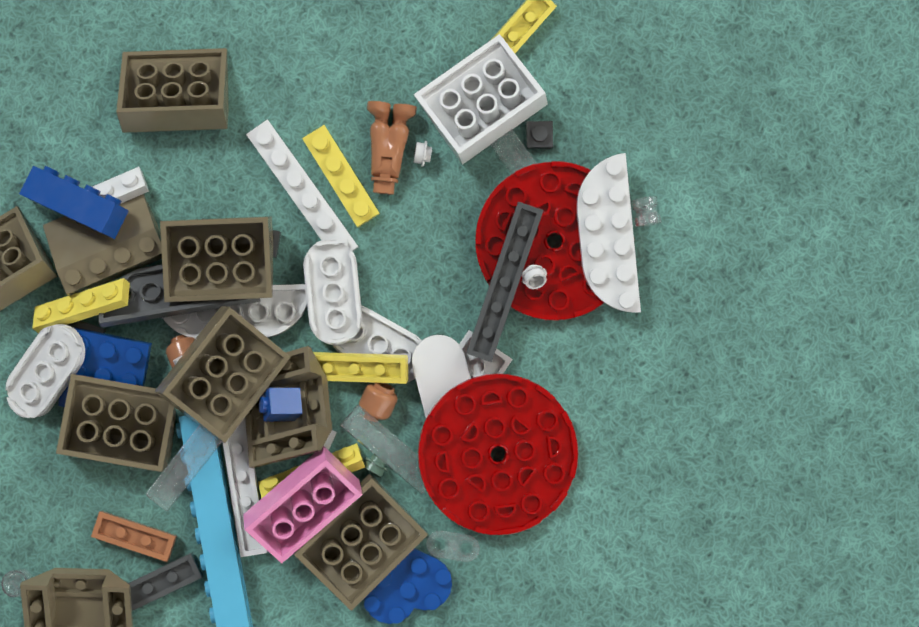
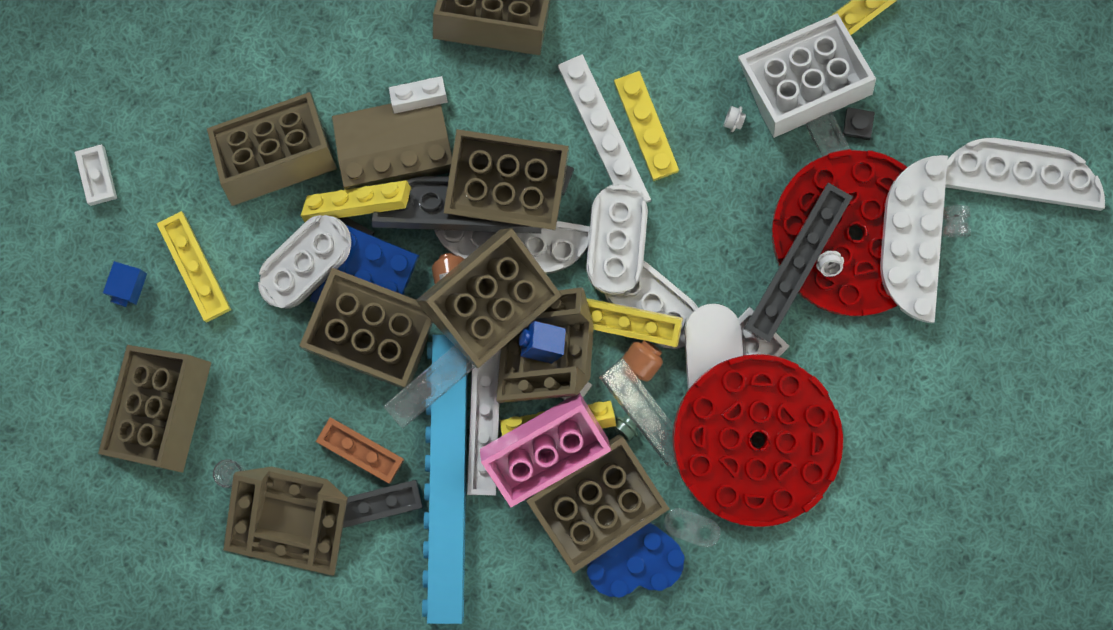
camera: 10 degrees right, 5 degrees down
blue brick [19,166,129,239] -> none
nougat piece [367,101,417,195] -> none
none -> white plate [945,138,1105,211]

